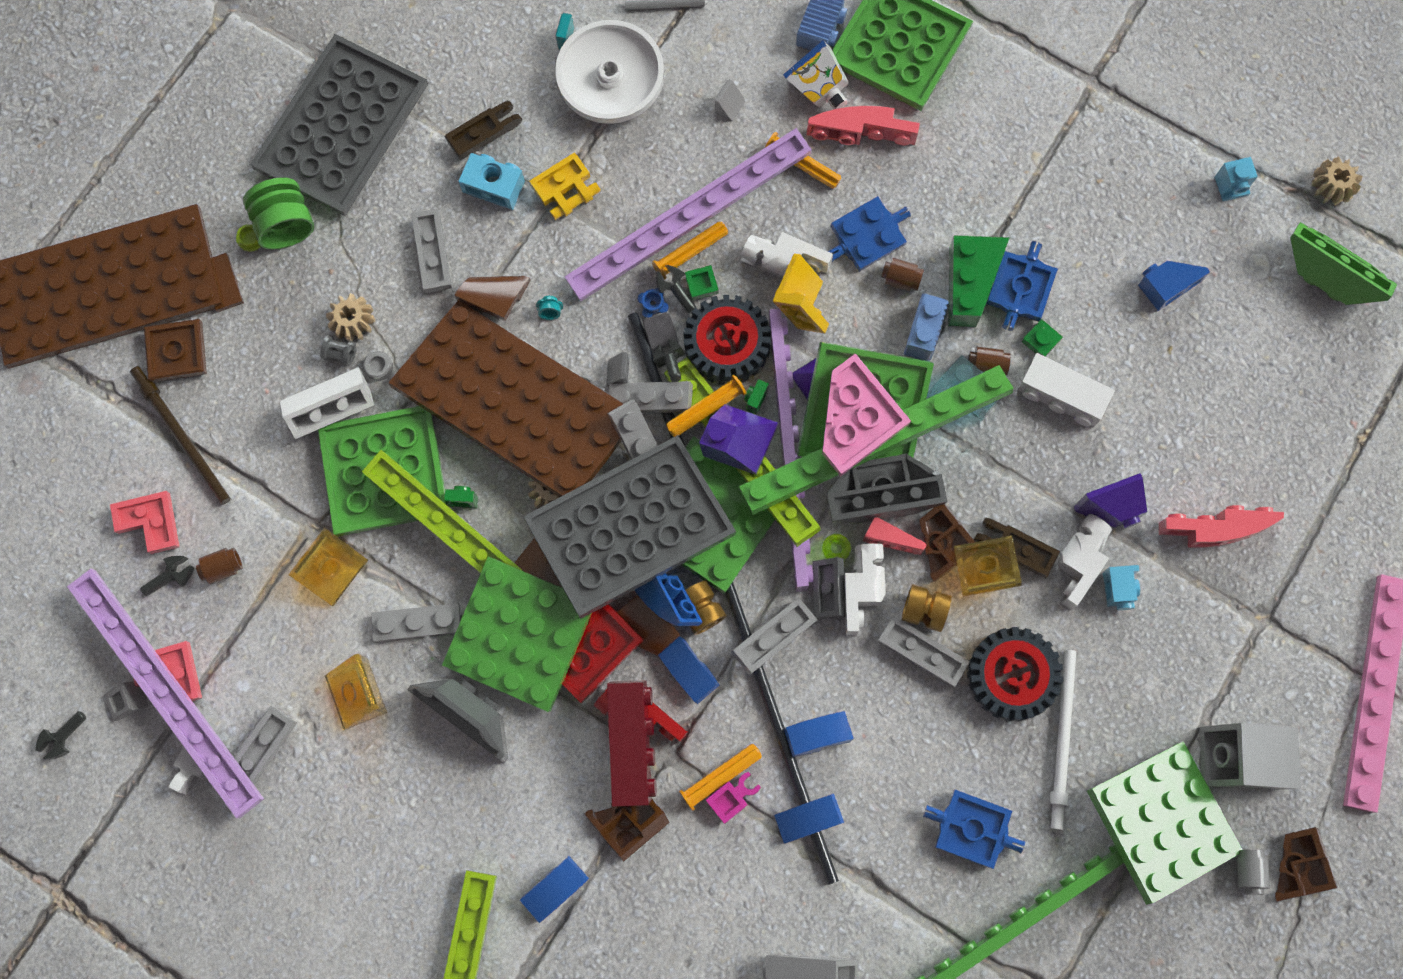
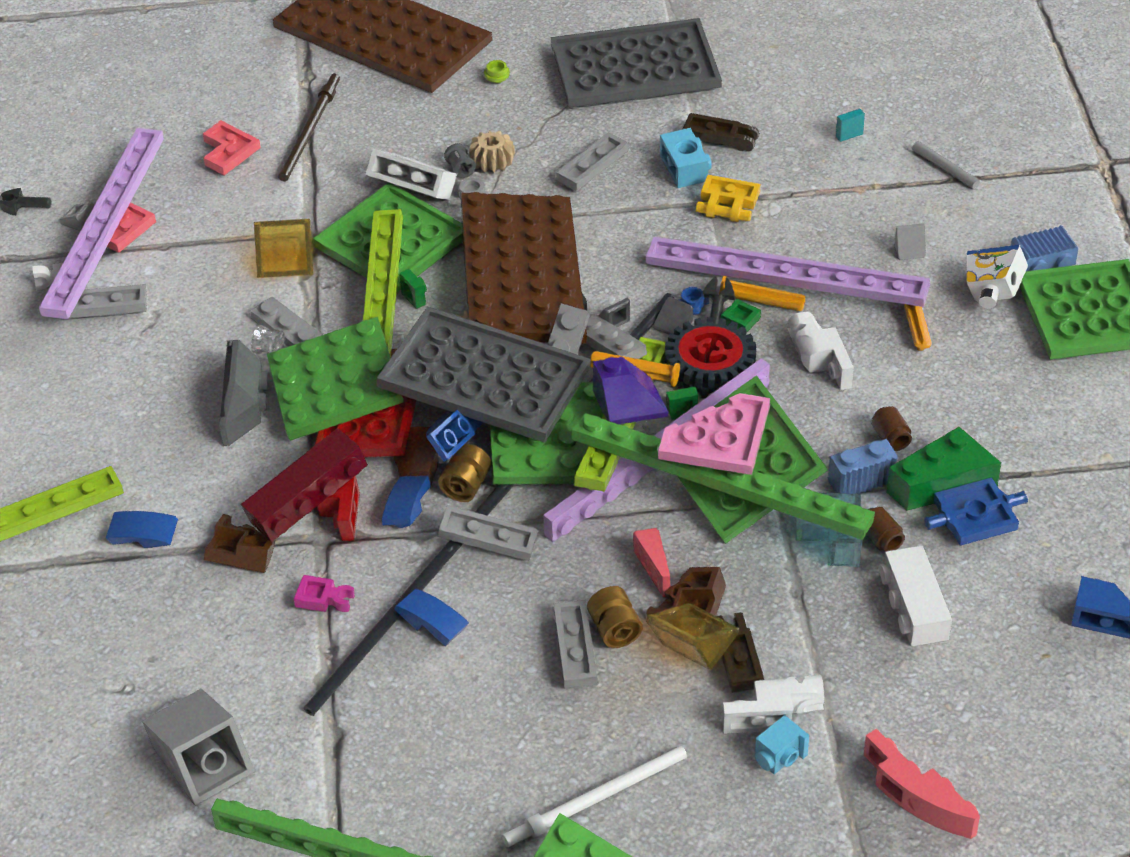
camera: 50 degrees right, 30 degrees down
pearl dark grey bar [140,556,194,597] -> none
reddish brown plate [144,319,207,382] -> none
reddish brown brick [196,548,243,585] -> none
reddish brown tile [212,253,244,312] -> none
bright green wheel [243,178,314,250] -> none
clear yellow slope [325,654,387,730] -> none
reddish brown slope [454,276,531,321] -> none
teal plate [536,295,563,320] -> none
white dish [555,20,664,124] -> none
pearl dark grey bar [653,340,686,382] -> none
light orange axle [679,744,762,811] -> none
yellow bracket [773,253,829,334] -> none
blue slope [774,793,844,844] -> none
coral slope [807,106,920,146] -> none
dark grey plate [813,557,846,620] -> none
clear neon green plate [822,534,851,560] -> none
blue plate [827,196,911,272] -> none
dark grey wedge [827,454,948,524] -> none
white plate [844,544,886,636] -> none
blue plate [923,790,1025,869] -> none
wheel [967,627,1064,721] -> none
green plate [1022,319,1063,357] -> none
dark purple slope [1074,473,1148,529] -> none

